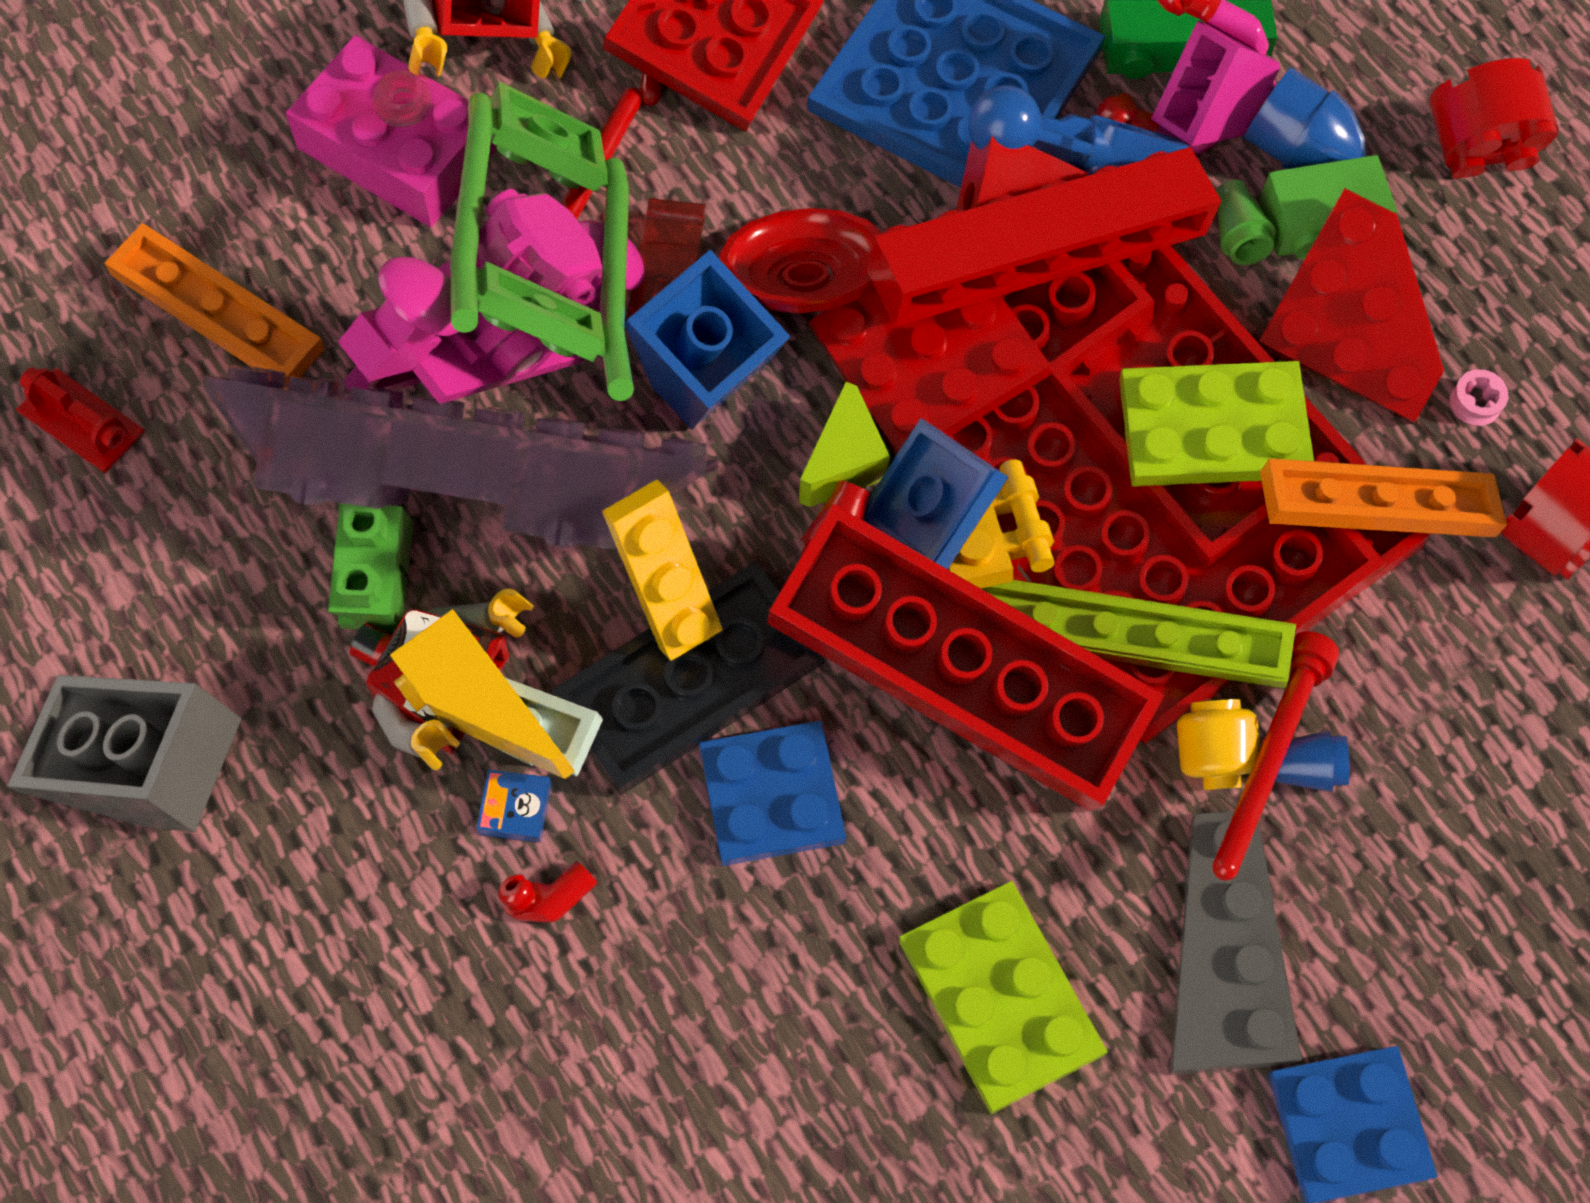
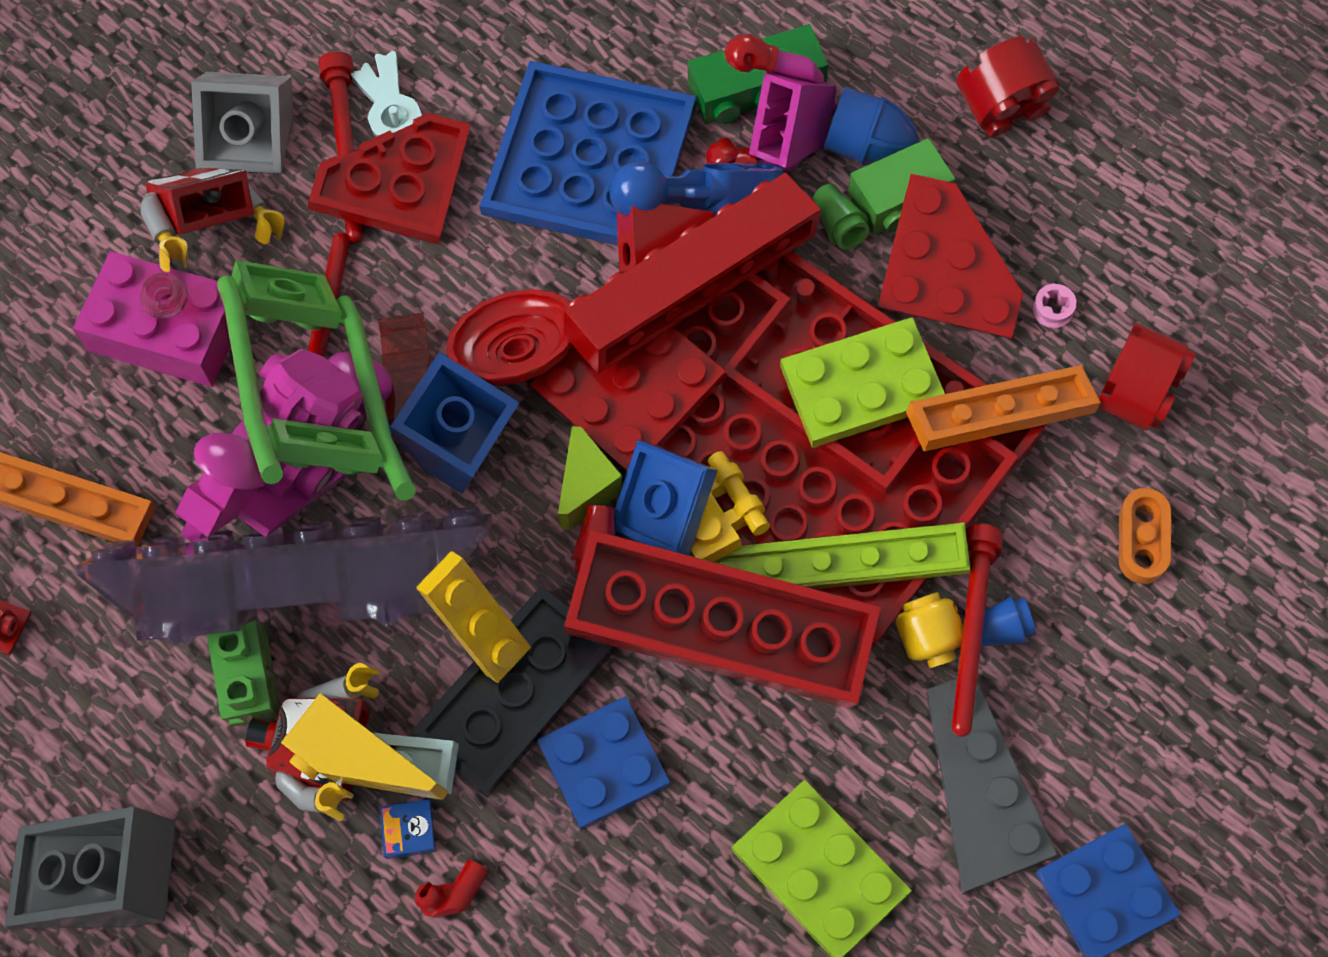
camera: 10 degrees left, 0 degrees up
none -> orange plate [1118,488,1171,584]

